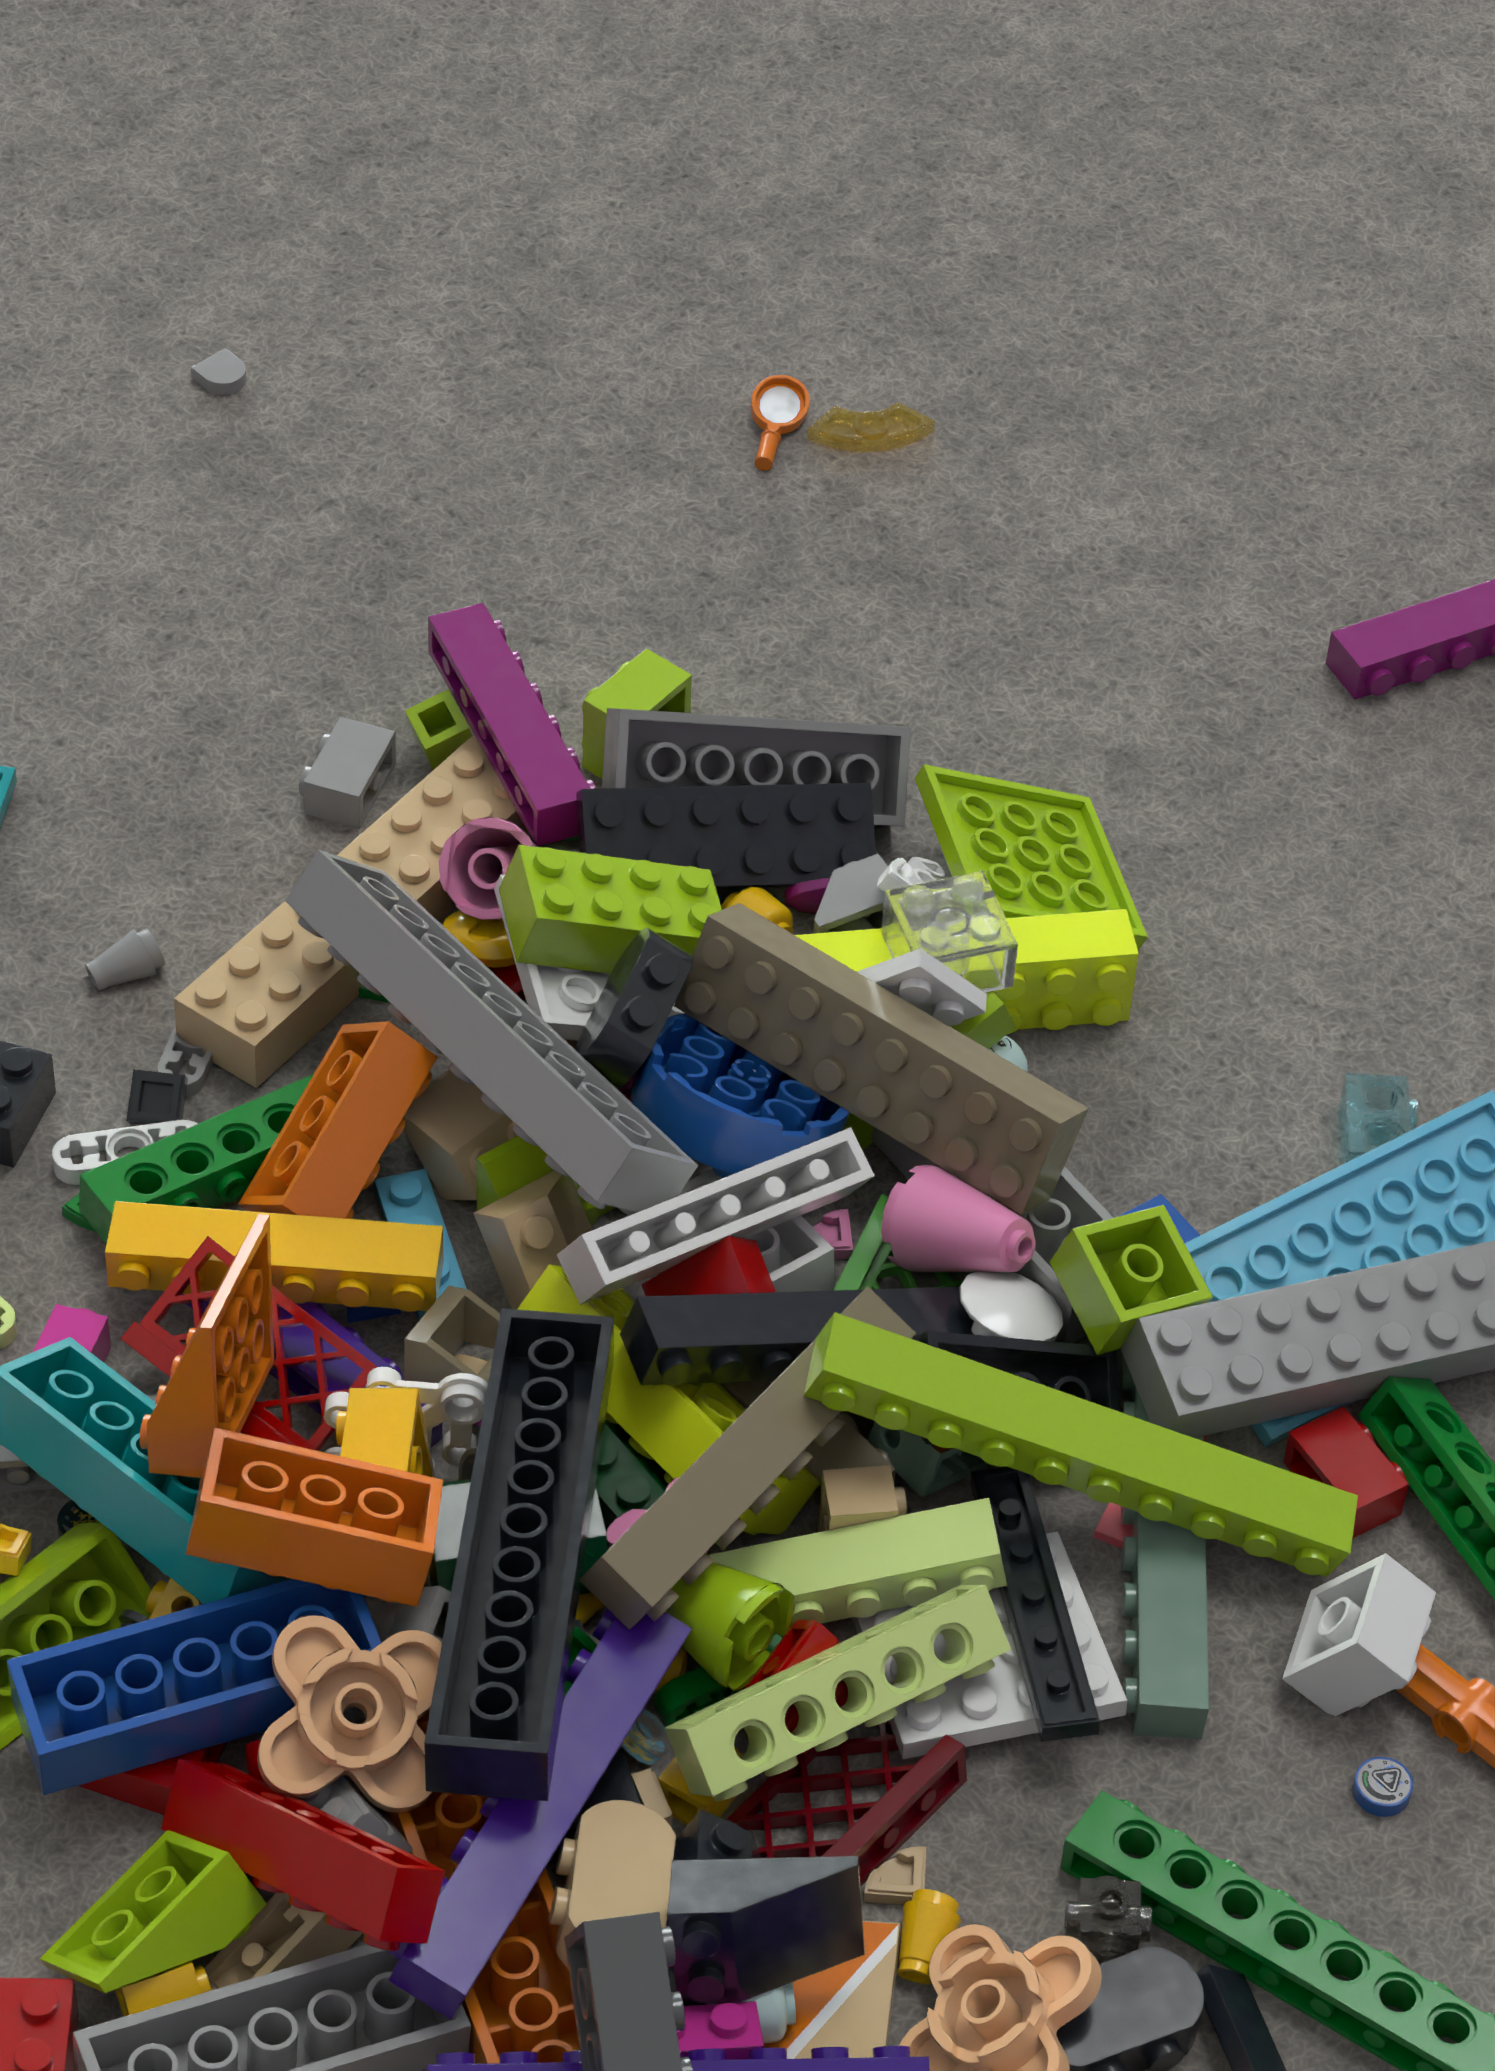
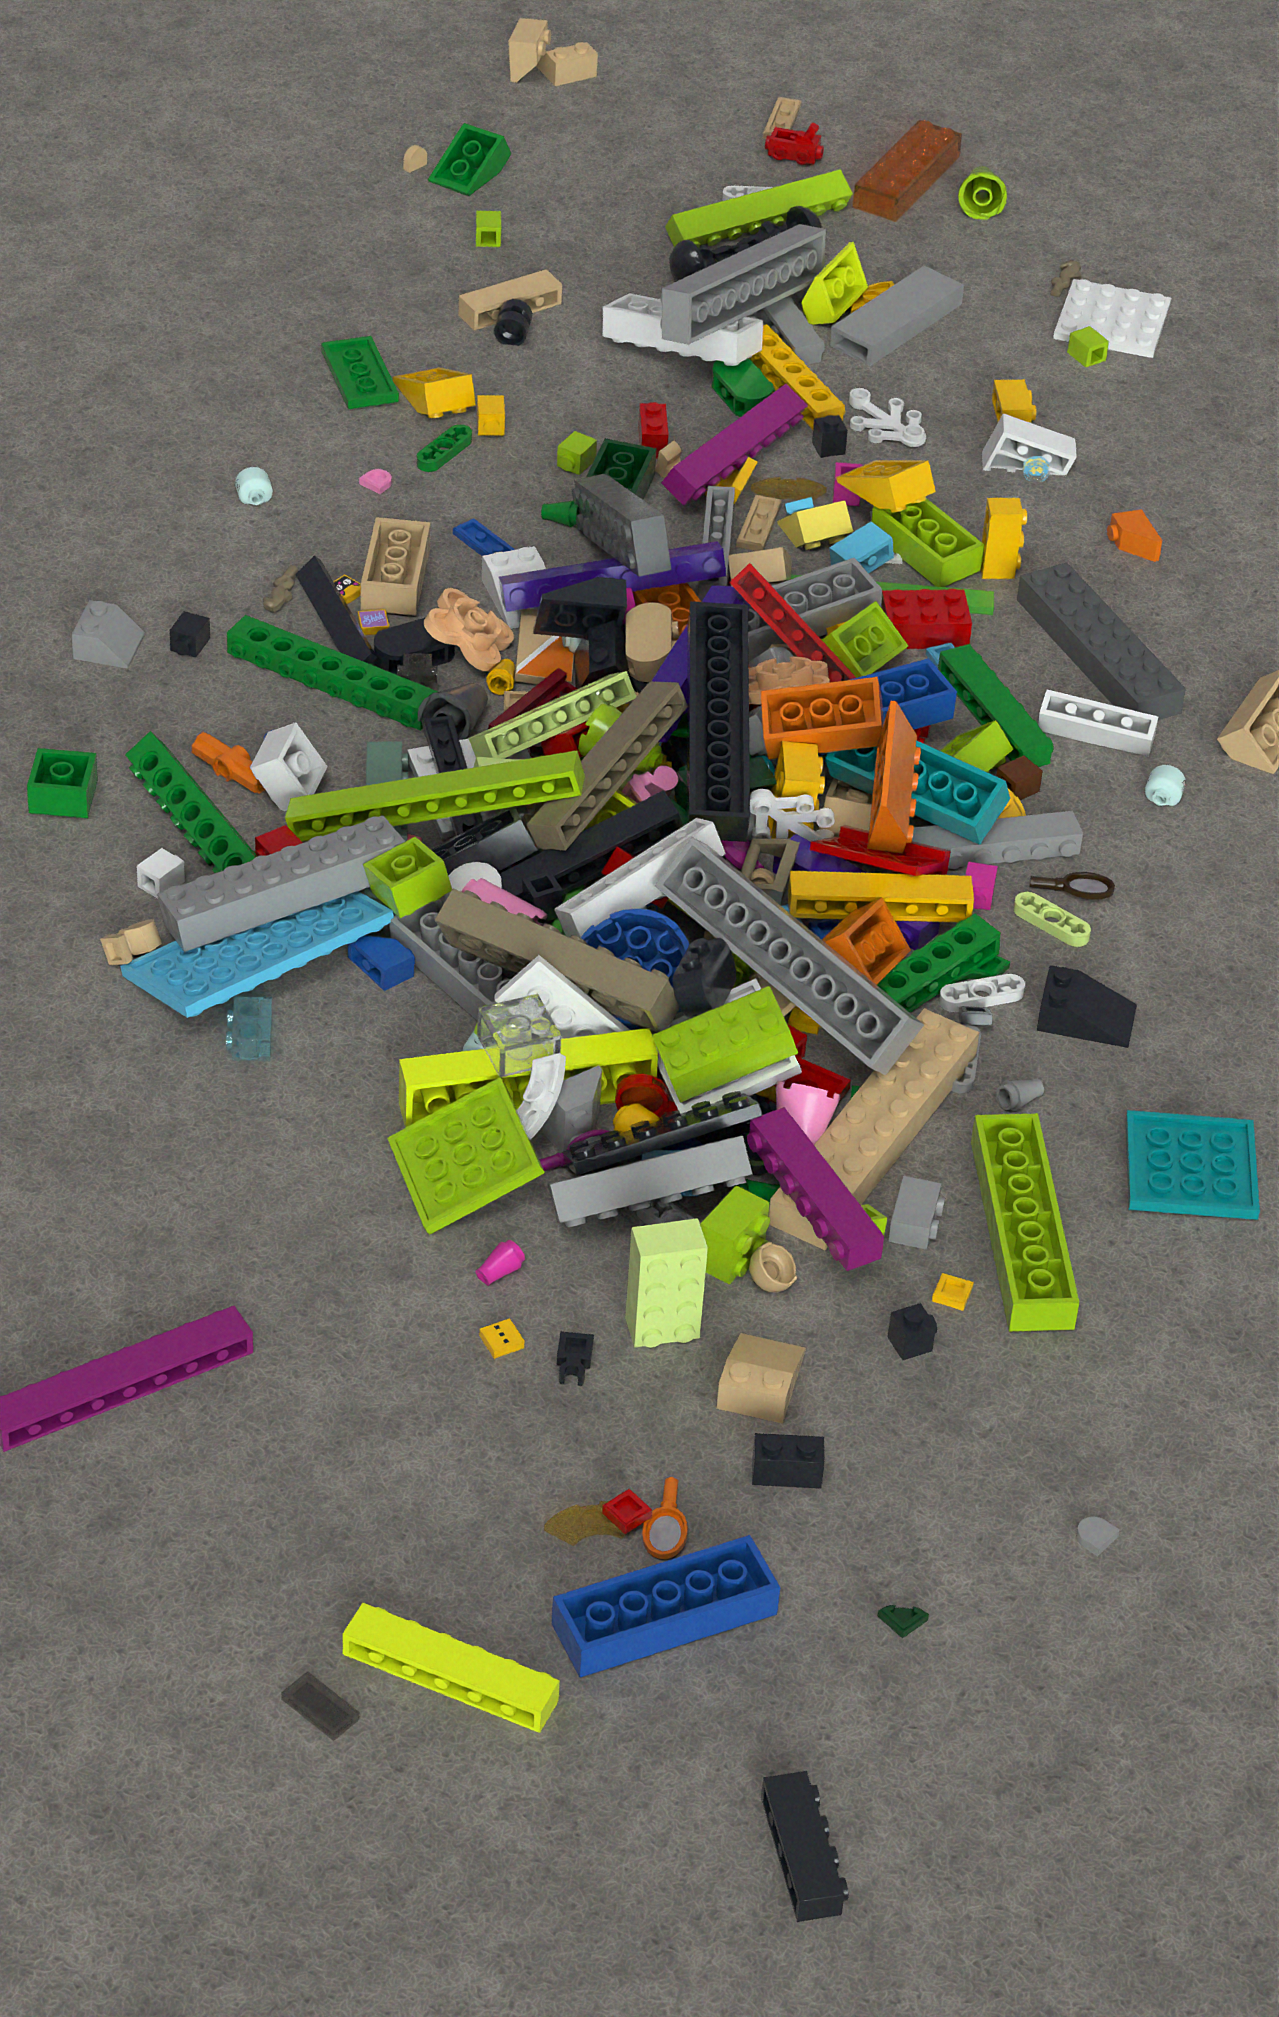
camera: 175 degrees right, 5 degrees down
none -> clear smoke tile [281,1671,360,1741]
none -> neon yellow brick [343,1603,560,1733]
none -> dark grey cone [418,683,488,740]
none -> dark pink cone [475,1240,525,1286]
none -> yellow tile [479,1318,525,1359]
none -> black brick [522,871,563,923]
none -> blue brick [551,1535,780,1678]
none -> black plate [556,1331,594,1386]
none -> red tile [602,1489,652,1534]
none -> yellowish green brick [625,1218,708,1347]
none -> tan slope [717,1333,806,1424]
none -> tan hair [749,1242,797,1292]
none -> black brick [752,1433,824,1489]
none -> black brick [761,1771,848,1922]
none -> dark green tile [878,1605,929,1638]
none -> black brick [887,1303,937,1361]
none -> yellow tile [932,1273,974,1311]
none -> lime brick [971,1113,1079,1331]

